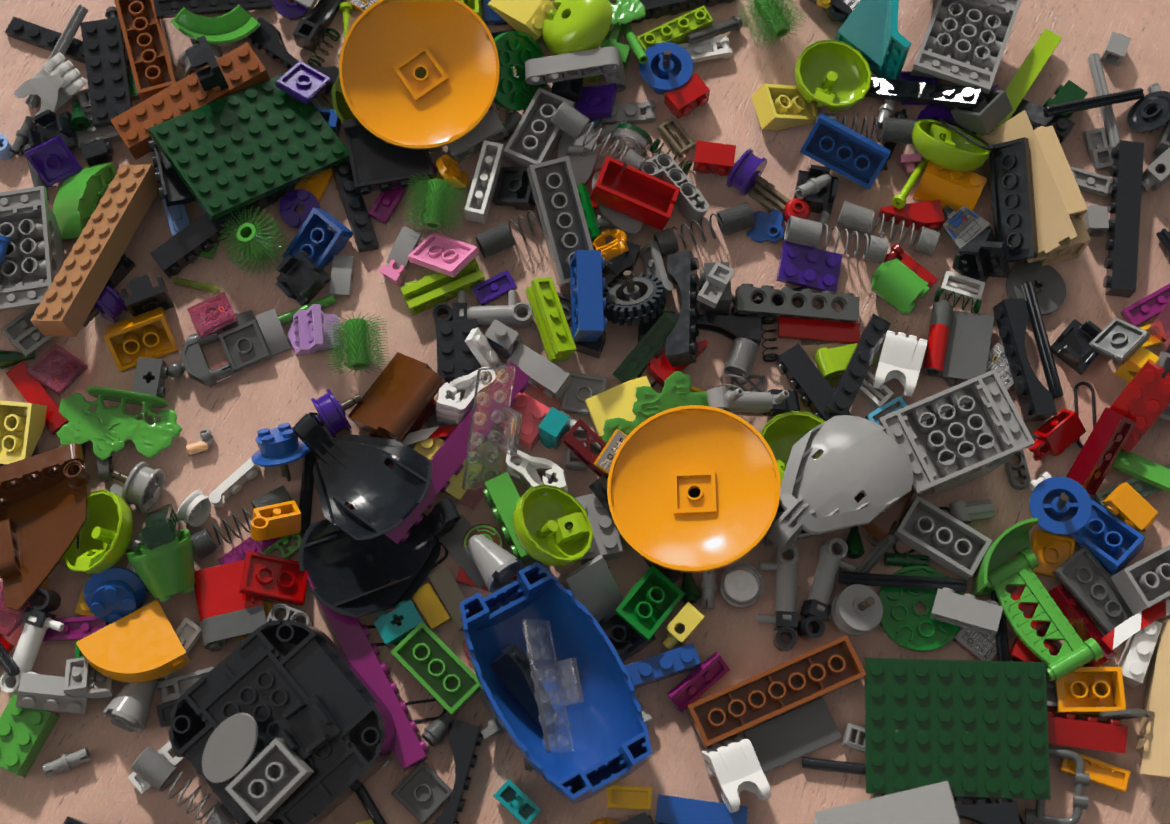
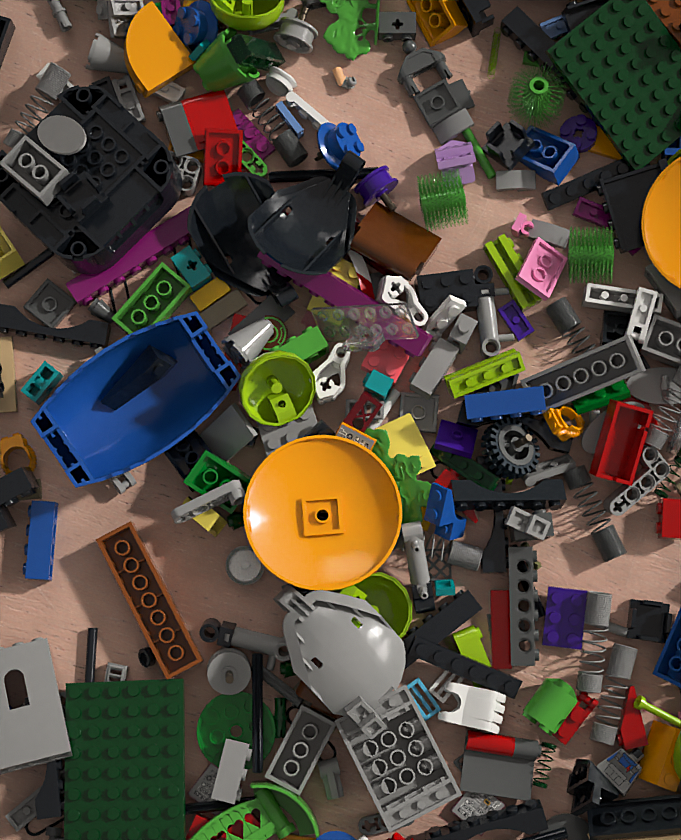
camera: 85 degrees right, 10 degrees up
clear pink tile [187,292,238,338] -> none
light orange hinge [251,500,301,541] -> none
light orange tile [434,154,470,190] -> none
clear bracket [522,619,584,753] -> none
yellow tile [607,785,652,810] -> none
blue brick [624,643,701,689] -> none
magenta plate [667,652,730,713] -> none
light grey pin [700,569,717,609] -> none
white piece [701,736,771,813] -> none
dark purple wheel [726,149,775,197] -> none
dark grey tile [743,697,842,773] -> none
blue plate [747,209,784,243] -> none
dark tan tile [748,184,790,215] -> none
light grey piece [757,545,799,652] -> none
black piece [761,315,779,362] -> none
red head [783,198,810,223] -> none
light grey pin [795,173,832,199] -> none
white tile [941,271,985,302] -> none
none -> black tile [138,647,156,668]
none -> light grey beam [171,480,246,524]
none -> teal tile [188,39,211,61]
none -> medium blue tile [275,101,304,139]
none -> light grey slope [344,696,387,740]
none -> blue arch [424,482,467,541]
none -> dark purple plate [434,419,478,459]
none -> teal tile [434,579,455,596]
none -> white plate [624,287,658,344]

